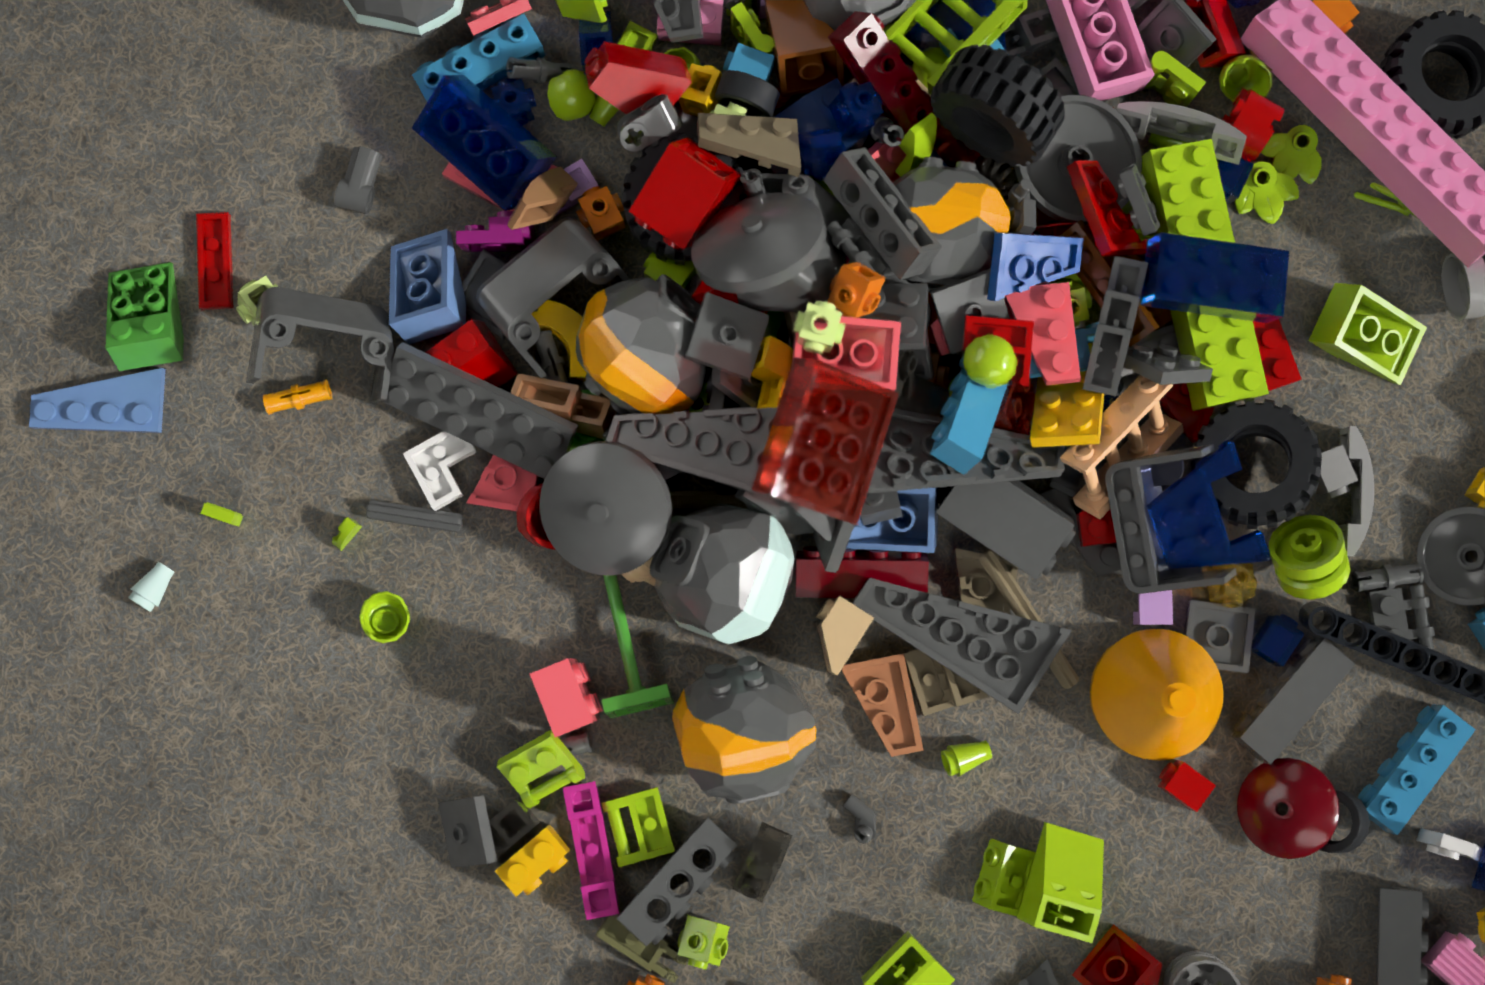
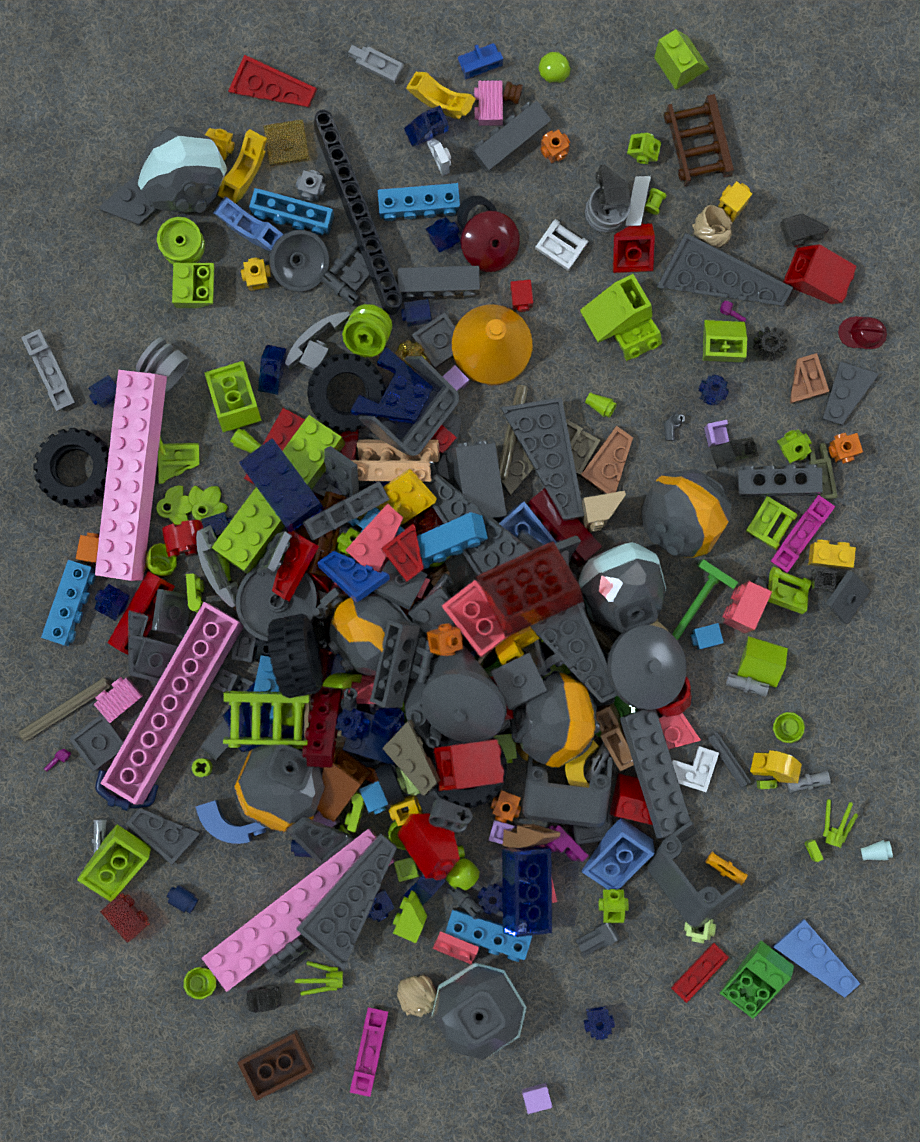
camera: 130 degrees left, 0 degrees up
yellowish green brick [793,301,846,354] -> none
lime hair [963,334,1017,389] -> none
none -> lime wing [158,443,199,484]
none -> lime cone [230,428,261,455]
none -> clear blue slope [258,344,286,395]
none -> clear blue brick [426,217,460,253]
none -> white plate [535,219,589,271]
none -> clear blue brick [584,1006,615,1040]
none -> lime brick [598,889,629,923]
none -> dark azure brick [690,623,724,650]
none -> clear blue brick [698,375,729,406]
none -> lavender panel [704,420,729,447]
none -> light grey pin [726,673,769,697]
none -> lime slope [737,636,788,688]
none -> yellow brick [750,750,802,783]
none -> light grey pin [787,771,831,793]
none -> lime plant [823,799,858,848]

